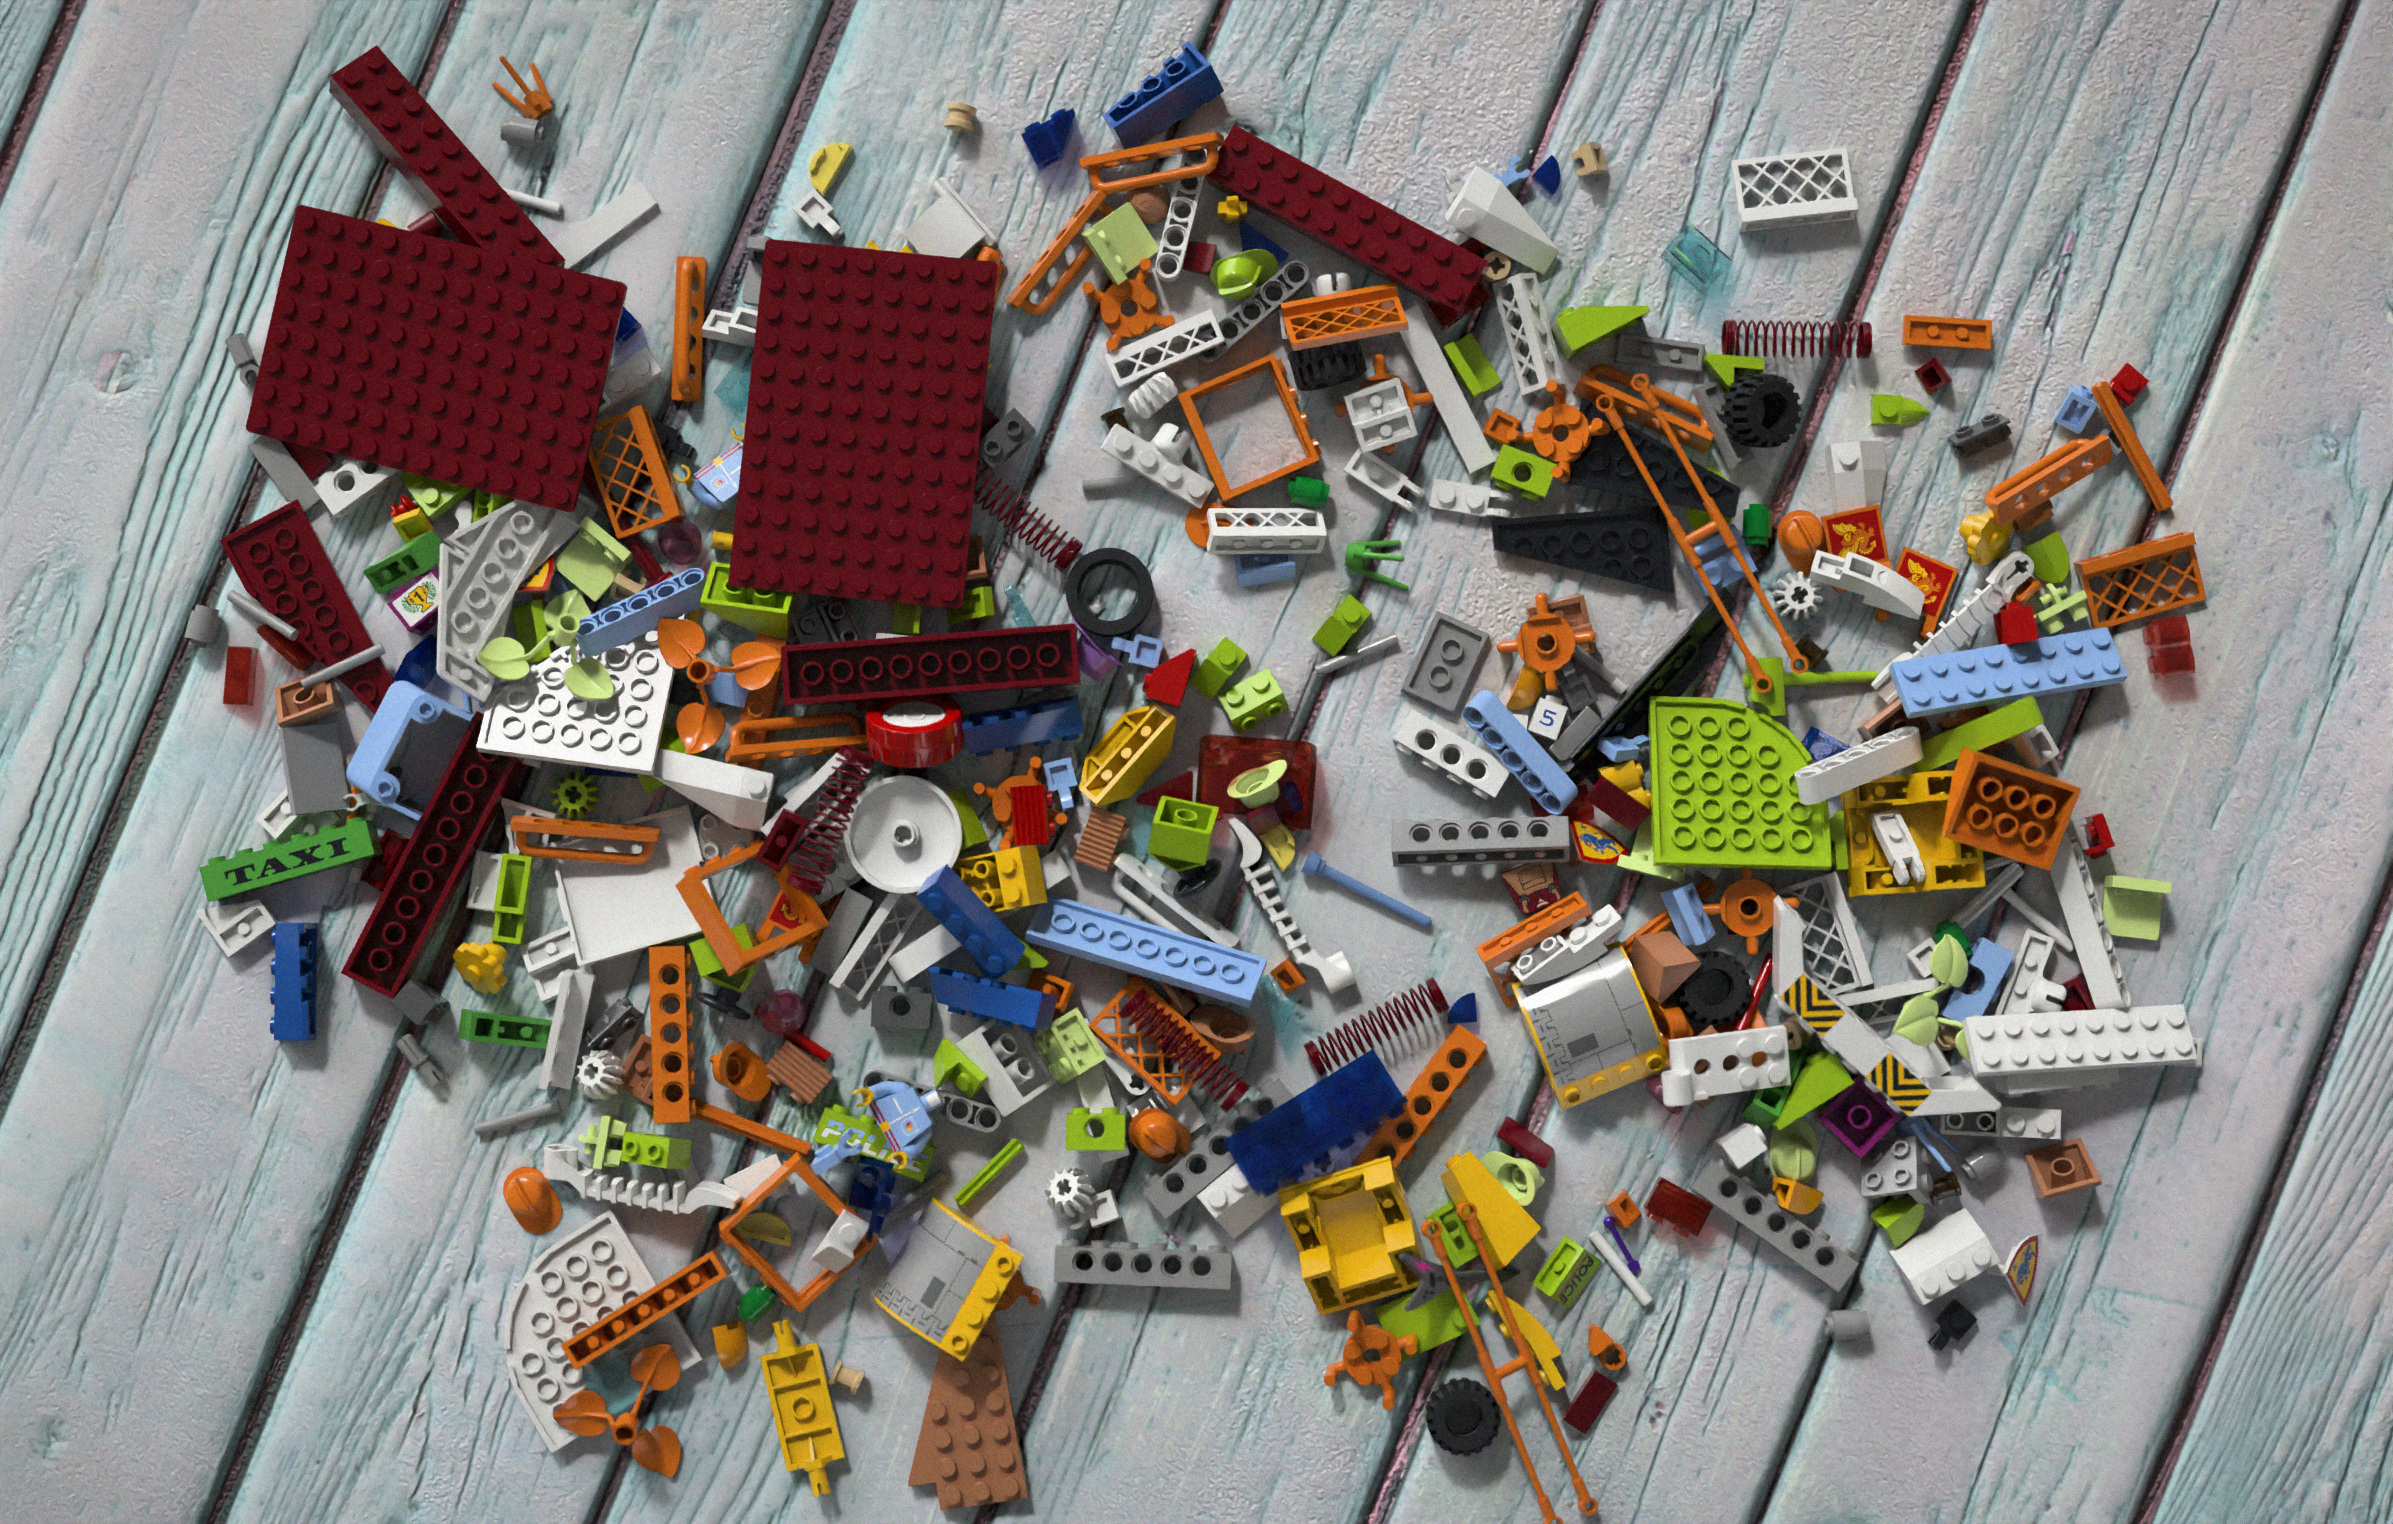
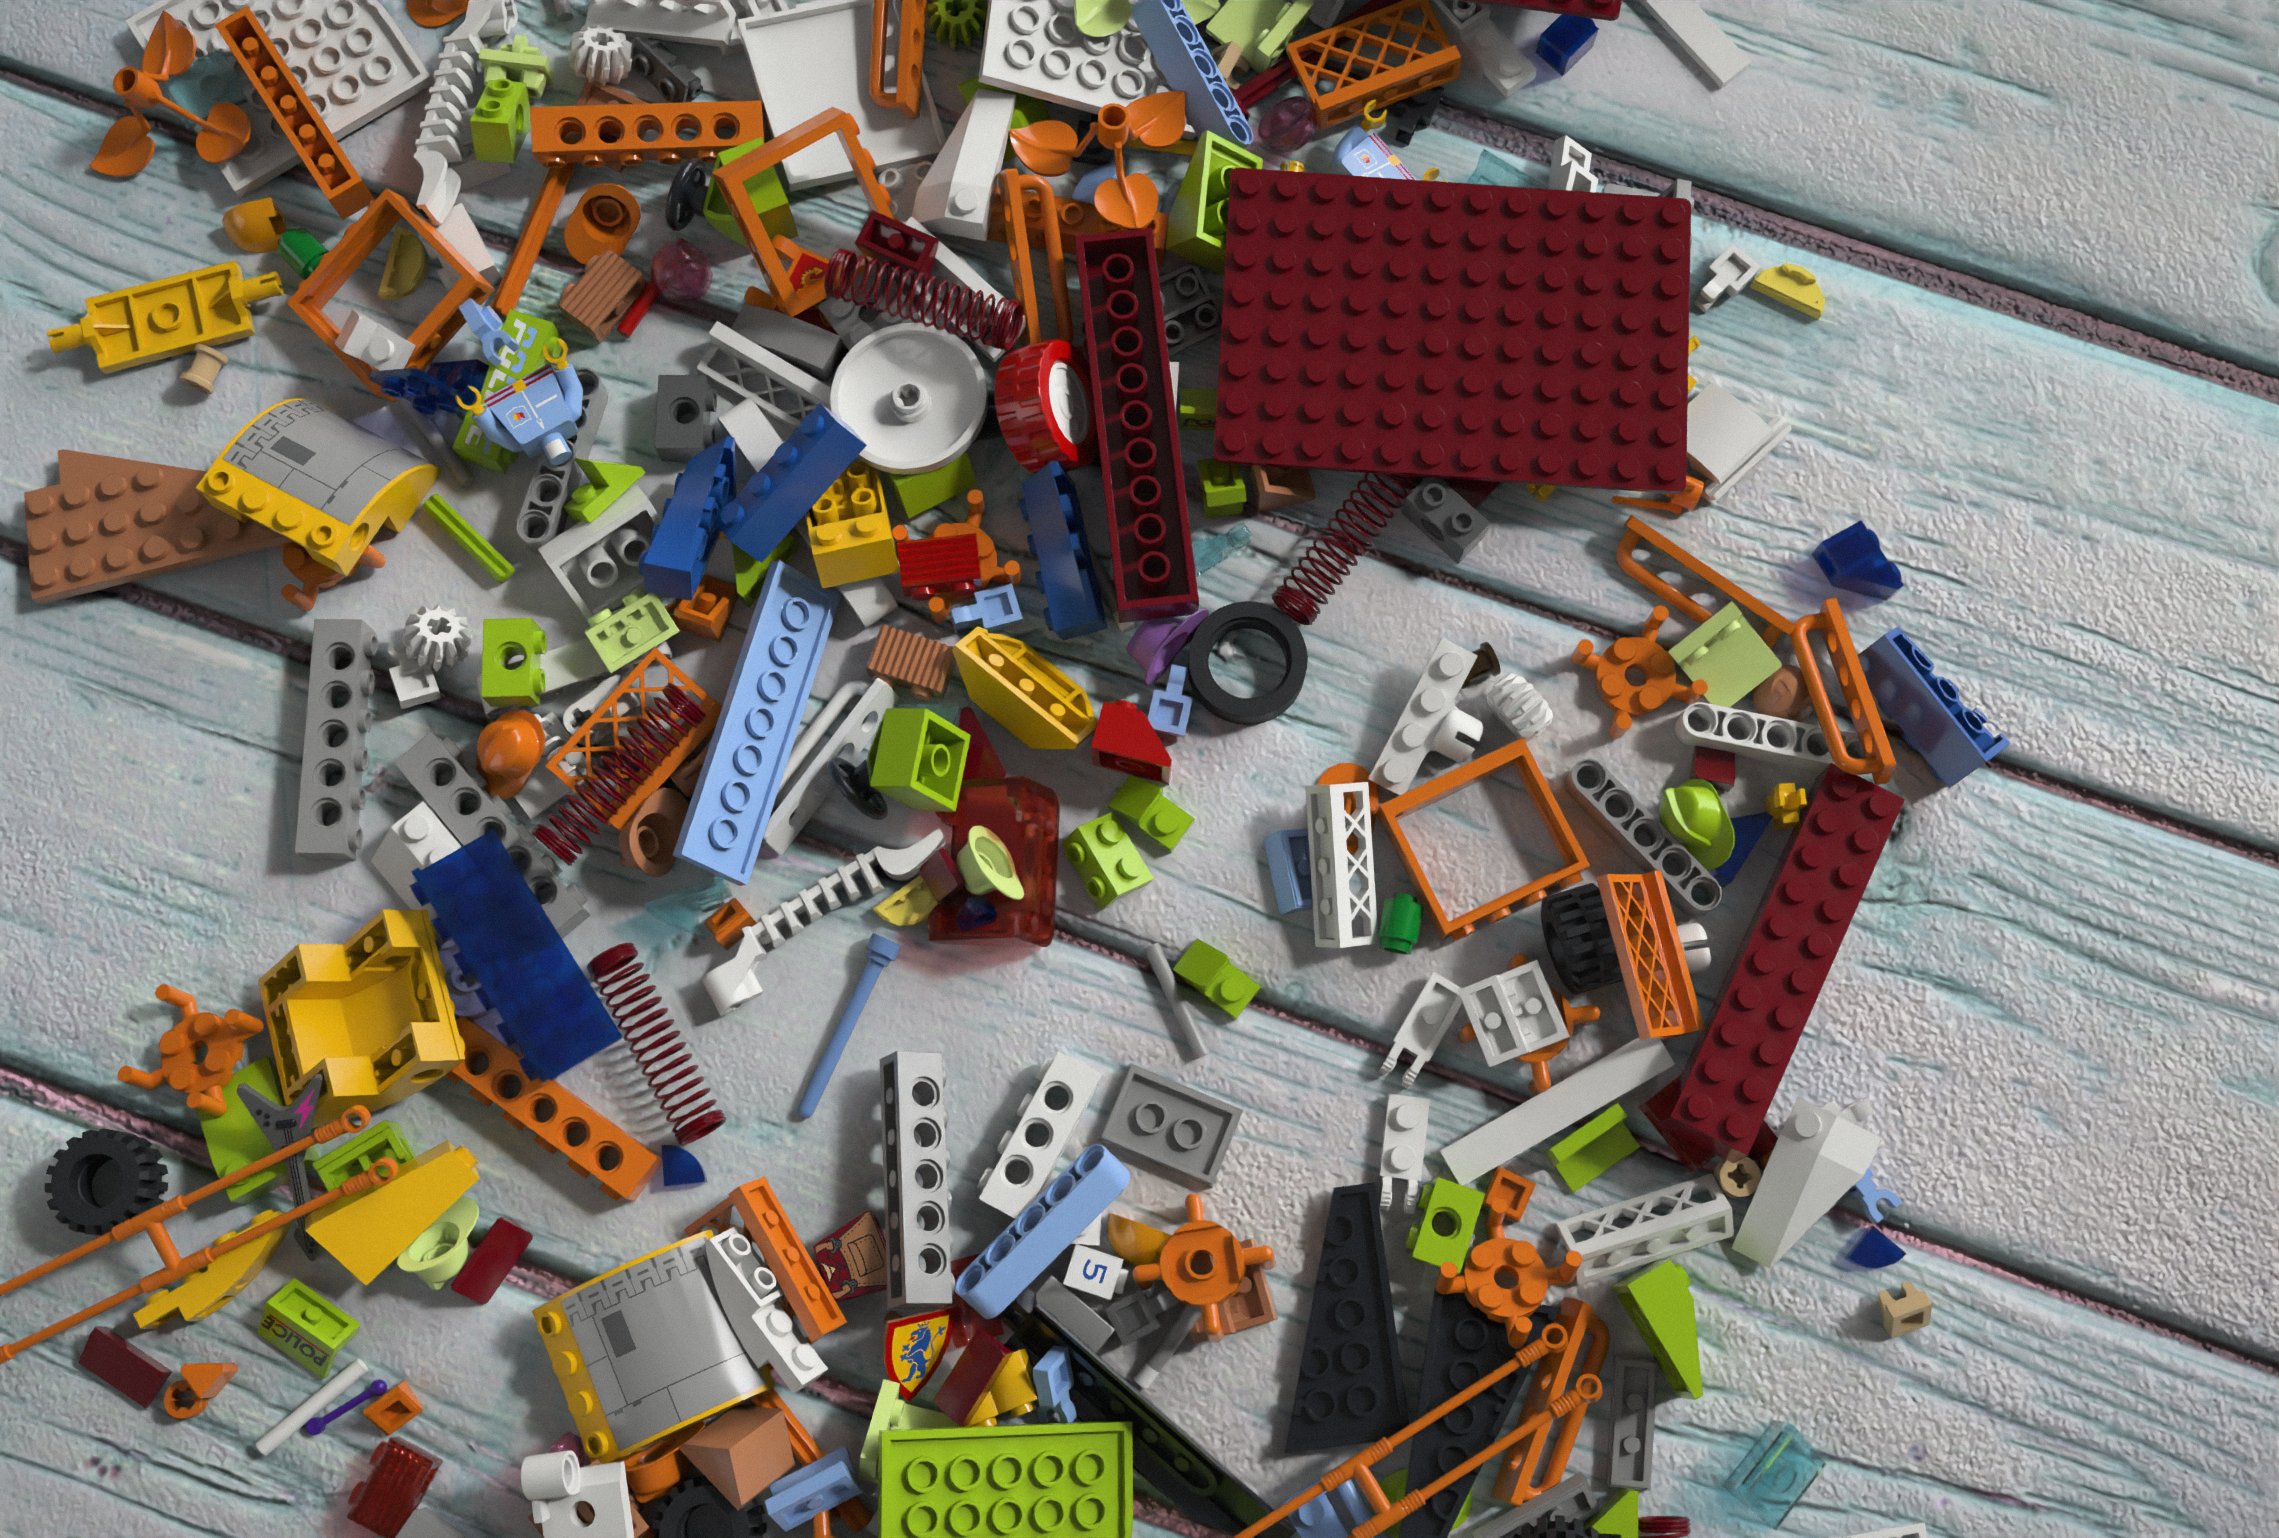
camera: 85 degrees right, 10 degrees down
orange piece [671,256,707,402] -> none
tan wheel [944,102,977,133] -> none
light grey bar [1082,476,1159,492] -> none
white fence [1104,309,1225,388] -> none
bright green plant [1345,540,1408,591] -> none

